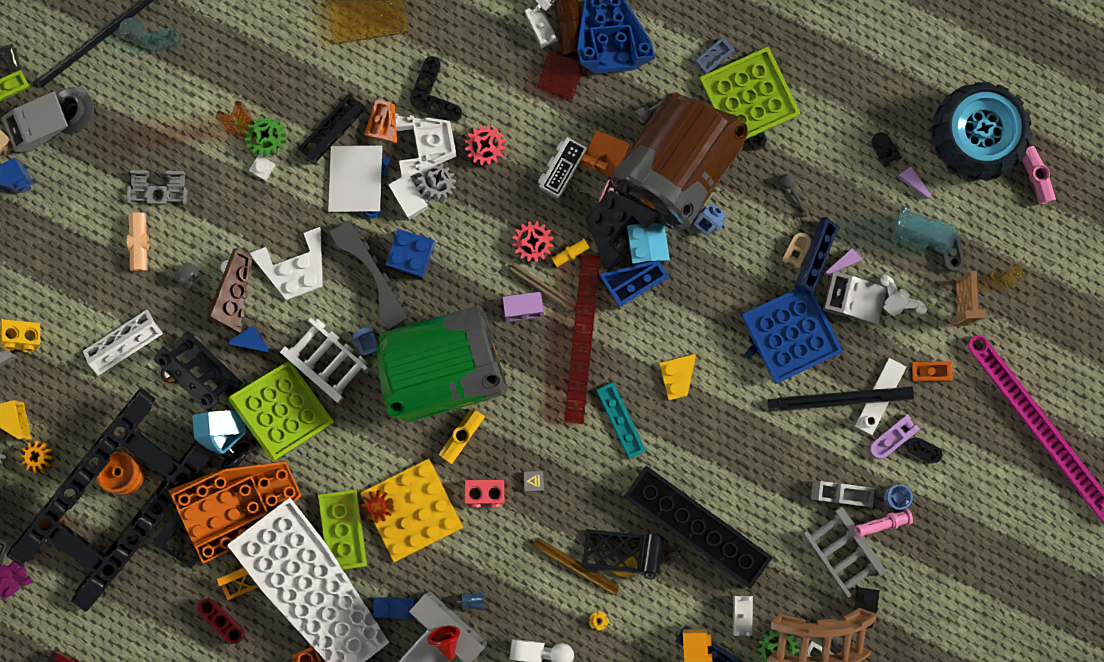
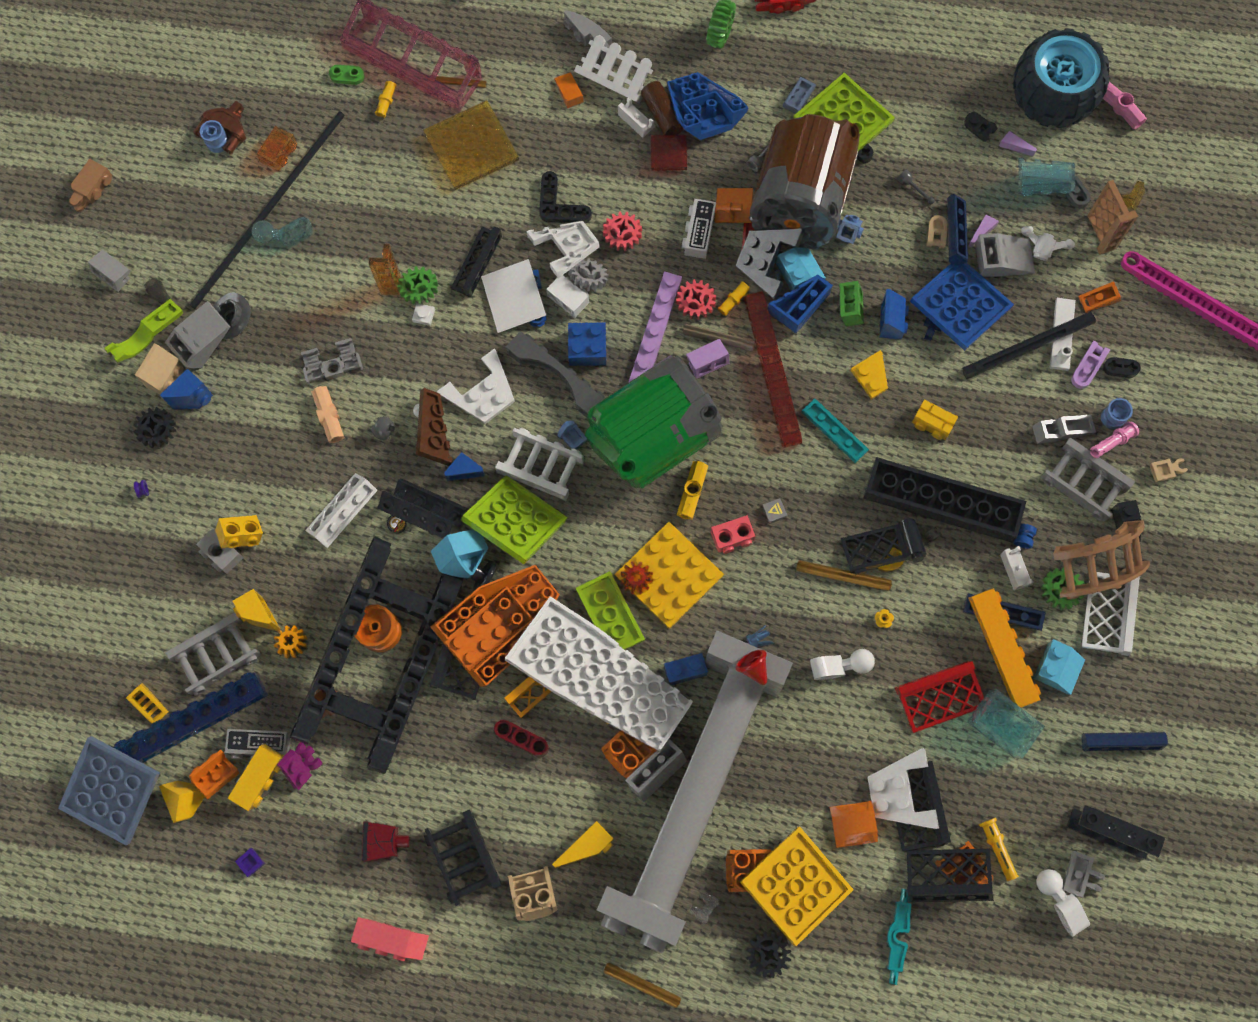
camera: 20 degrees left, 10 degrees down
orange wing [364,100,397,143] -> none
none -> lavender plate [628,272,682,383]
none -> bright green brick [840,281,864,326]
none -> blue slope [879,289,909,339]
none -> yellow brick [912,399,958,440]
none -> blue wheel [1013,523,1037,549]
none -> tan plate [1149,458,1188,483]

